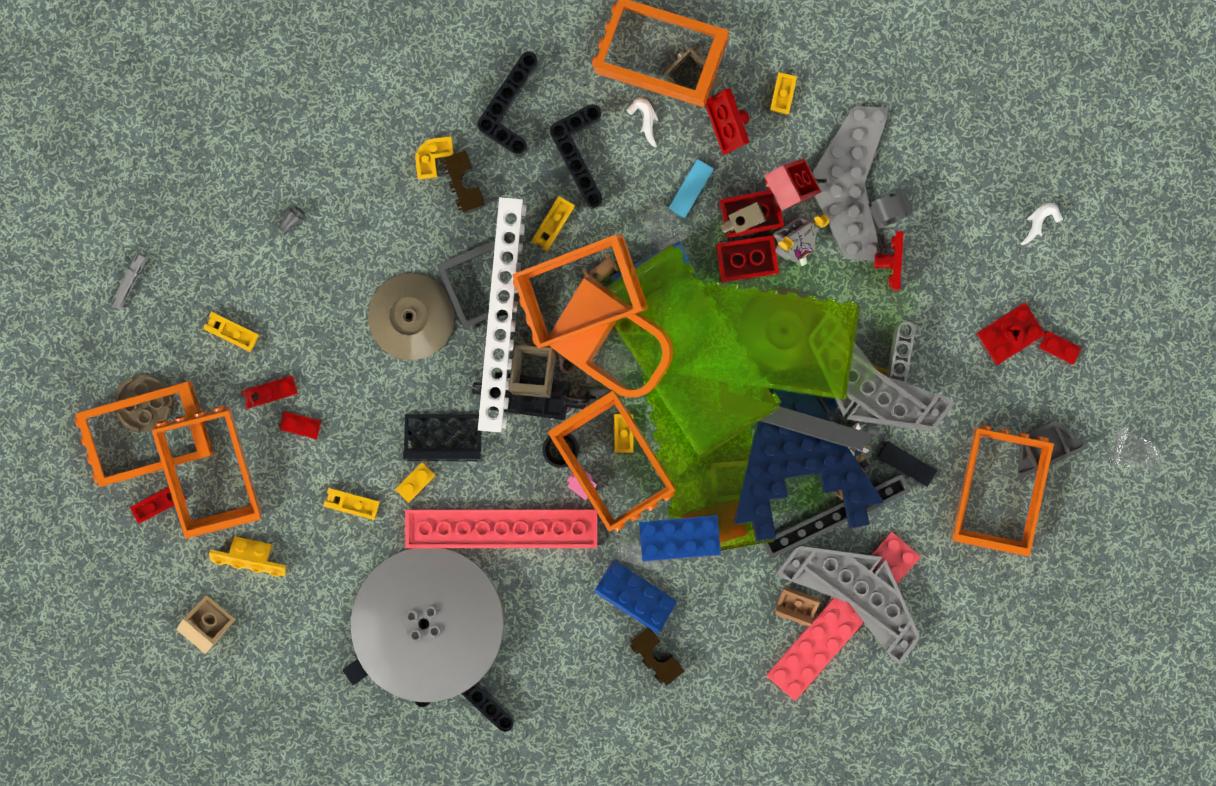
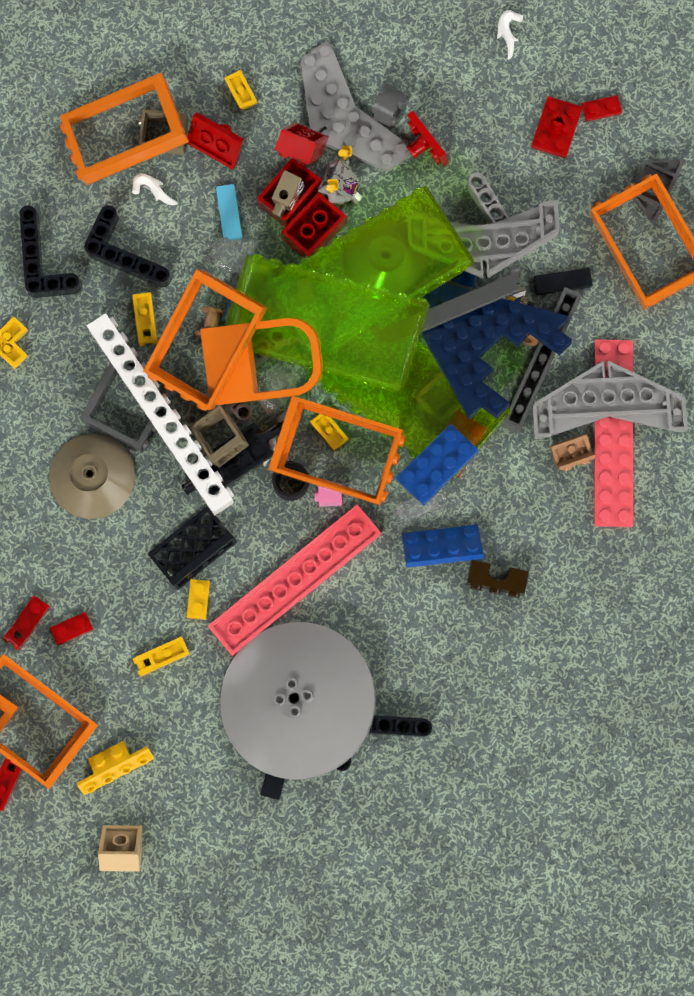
camera: 40 degrees left, 10 degrees down
dark brown arch [442,150,486,214] -> none

